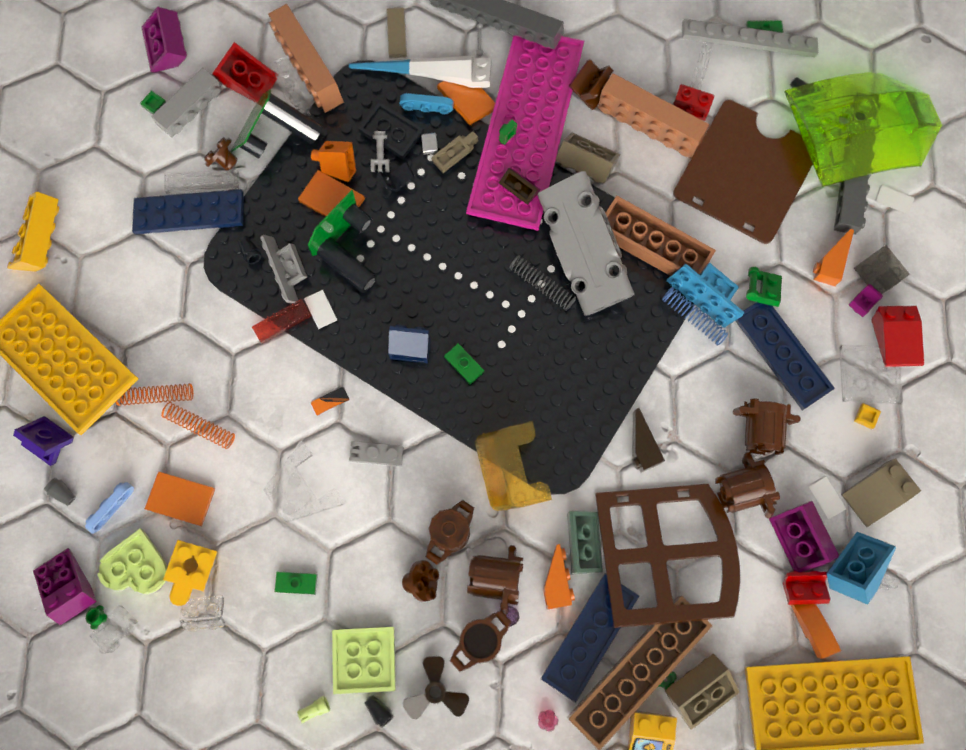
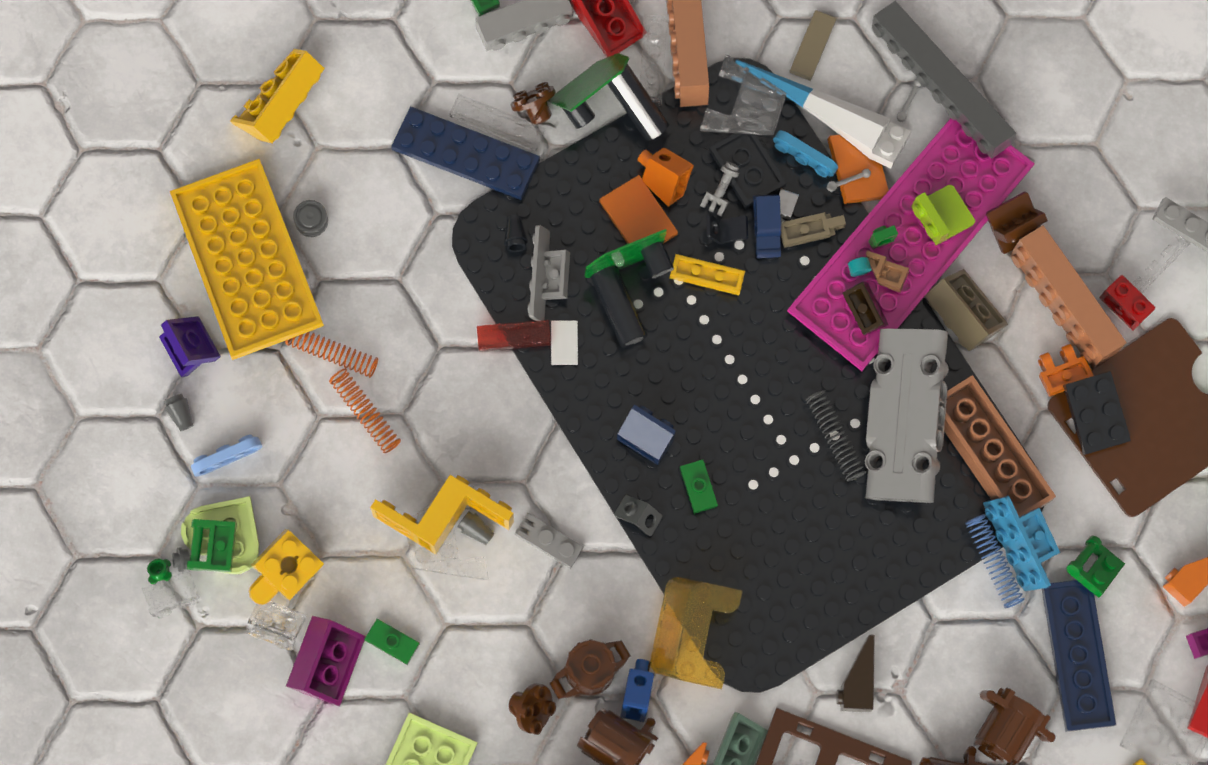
camera: 20 degrees right, 0 degrees up
magenta slope [33,548,96,625] -> none
orange tile [144,471,215,526] -> none
sticker [311,387,349,416] -> none
none -> dark grey plate [172,547,190,572]
none -> green plate [187,519,237,572]
none -> magenta slope [286,616,366,706]
none -> dark grey wheel [293,200,328,237]
none -> yellow bracket [370,475,514,555]
none -> dark grey cone [457,511,495,545]
none -> dark grey bracket [614,495,662,536]
none -> blue torso [620,659,654,722]
none -> yellow tile [670,254,745,295]
none -> clear wing [700,54,787,135]
none -> dark blue piece [753,194,781,258]
none -> light grey hinge [827,169,871,192]
none -> teal piece [848,257,872,277]
none -> medium nougat slope [866,251,909,293]
none -> lime bracket [911,185,975,246]
none -> orange plate [1038,344,1094,397]
none -> black plate [1063,371,1131,455]

